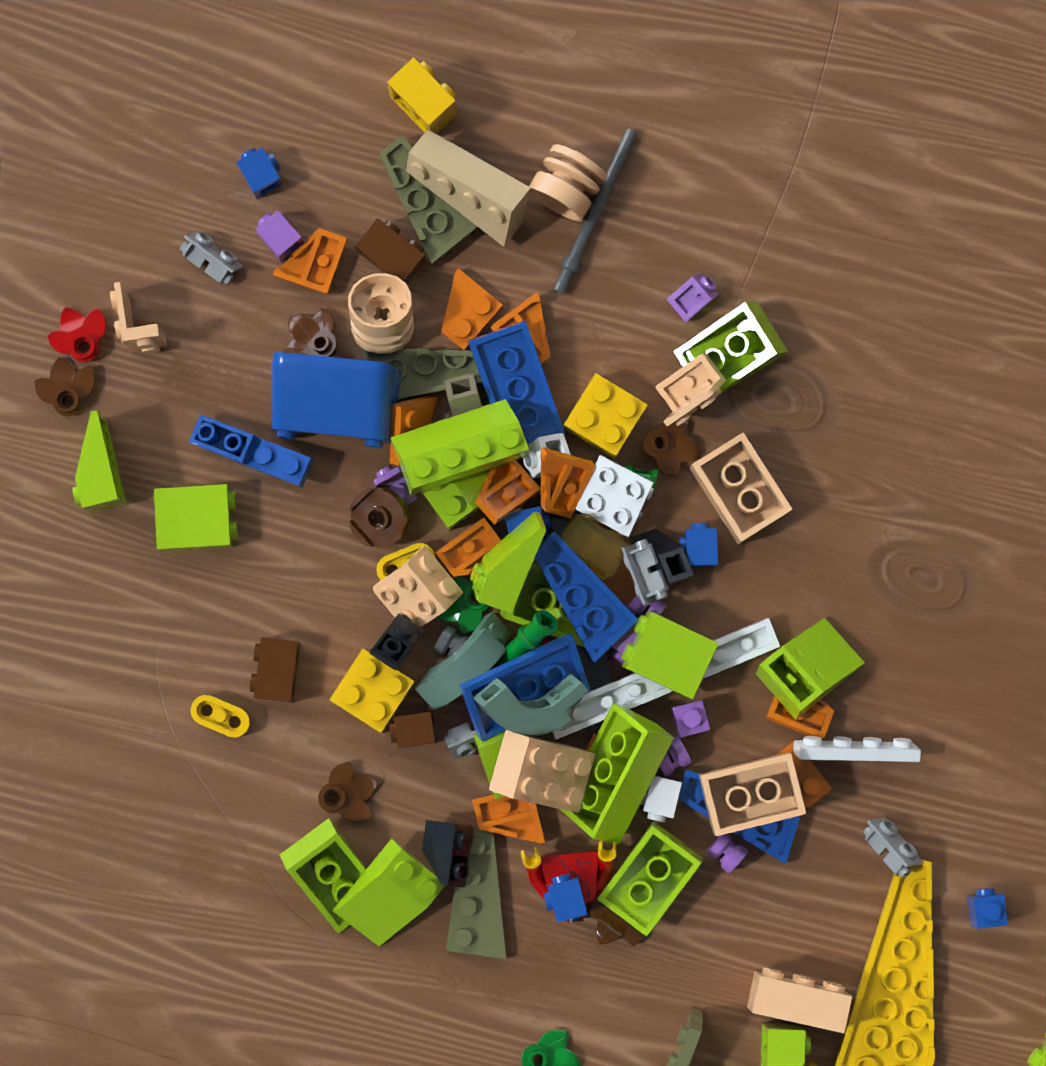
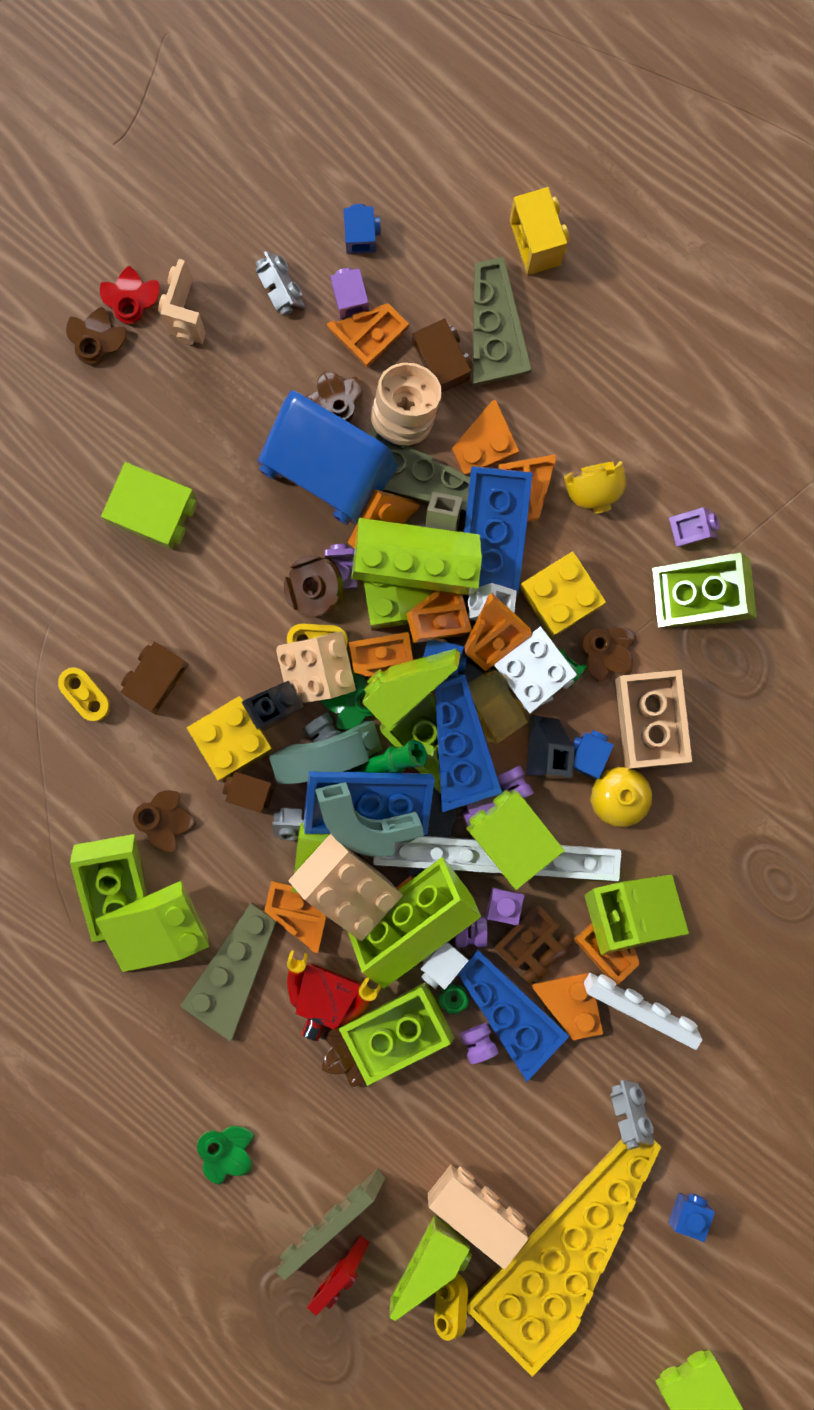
camera: 25 degrees right, 0 degrees up
lime slope [72,410,127,514] -> none
blue slope [189,414,314,488] -> none
tan wedge [406,130,530,247] -> none
black slope [422,820,473,887] -> none
light nougat wheel [529,144,607,222] -> none
blue brick [543,873,588,923] -> none
dark grey bar [553,129,637,295] -> none
light grey hinge [621,539,669,605] -> none
light nougat bracket [655,351,726,426] -> none
light nougat brick [698,752,806,836] -> none
none -> green plate [439,984,469,1015]
none -> reddish brown plate [494,904,574,985]
none -> yellow cylinder [564,461,626,513]
none -> yellow cylinder [590,767,652,827]

